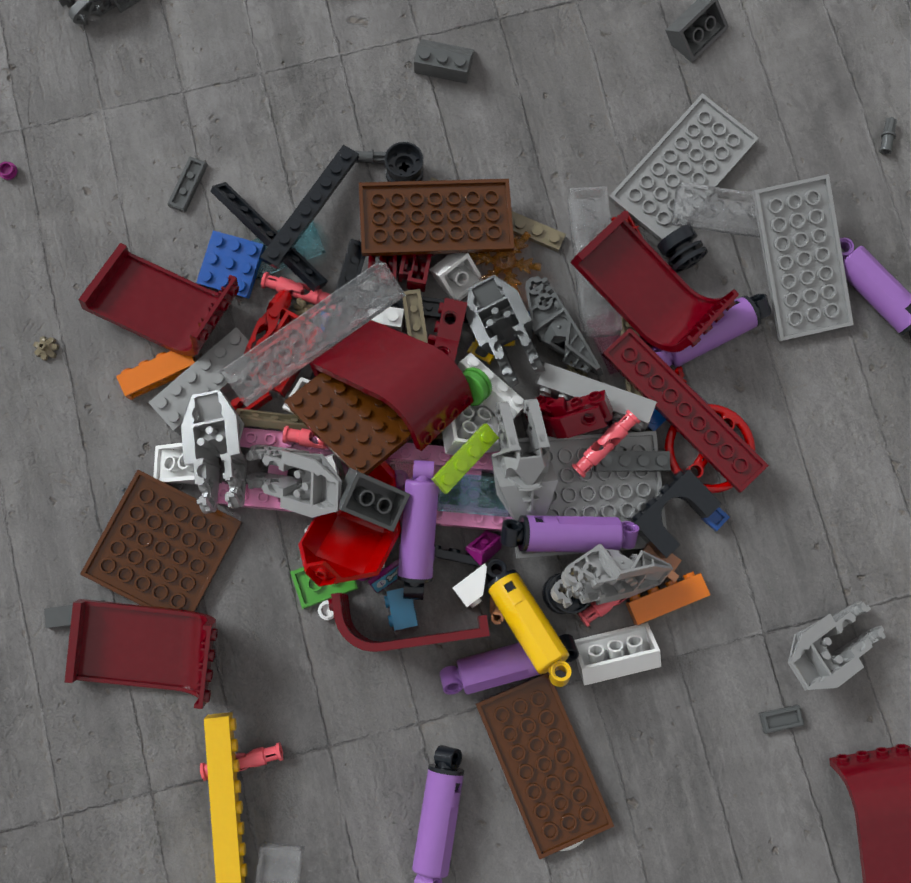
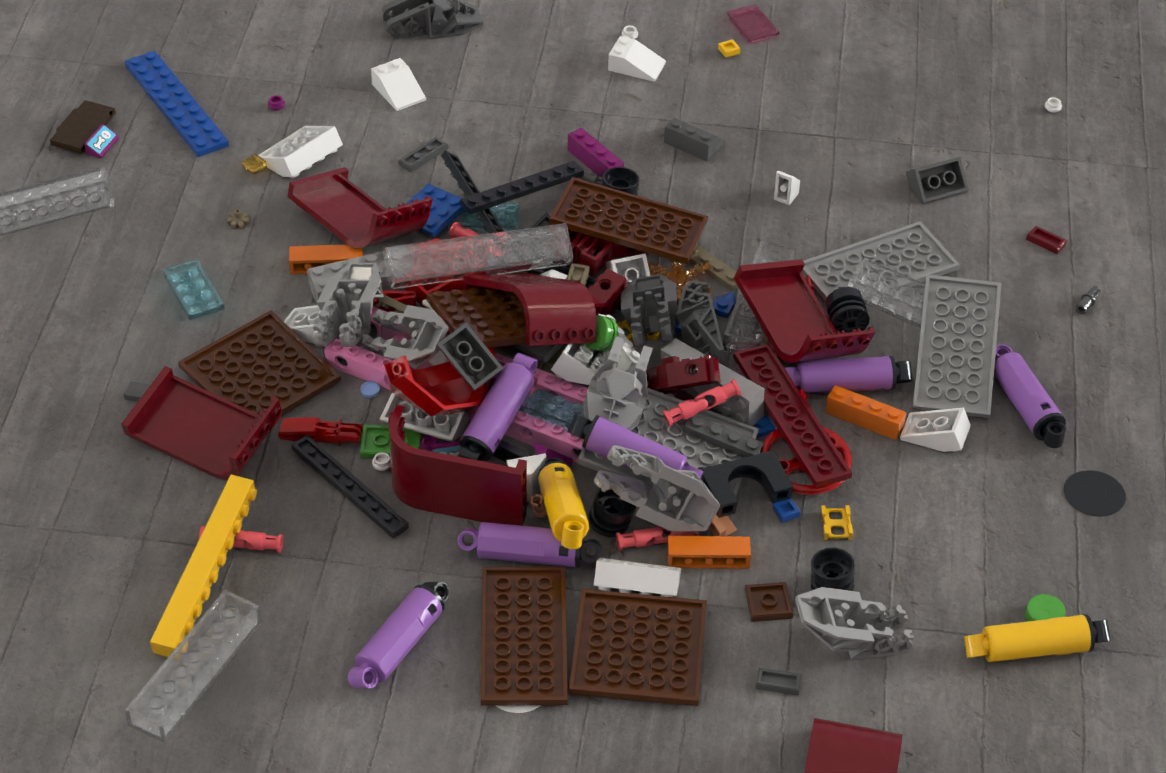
camera: 20 degrees right, 35 degrees down
lime plate [431,423,499,494] -> none
none -> clear light blue plate [163,259,225,320]
none -> clear yellow plate [242,153,267,174]
none -> white slope [254,126,343,178]
none -> red arm [278,417,363,446]
none -> black plate [292,435,409,538]
none -> light blue piece [361,381,380,398]
none -> white slope [371,58,426,111]
none -> magenta brick [567,128,624,178]
none -> reddish brown plate [569,589,707,706]
none -> blue plate [713,292,736,318]
none -> reddish brown tile [745,582,793,622]
none -> white slope [774,171,800,205]
none -> black wheel [811,547,855,591]
none -> yellow piece [821,505,853,540]
none -> orange brick [825,385,906,440]
none -> white slope [900,407,971,452]
none -> dark red tile [1026,226,1067,254]

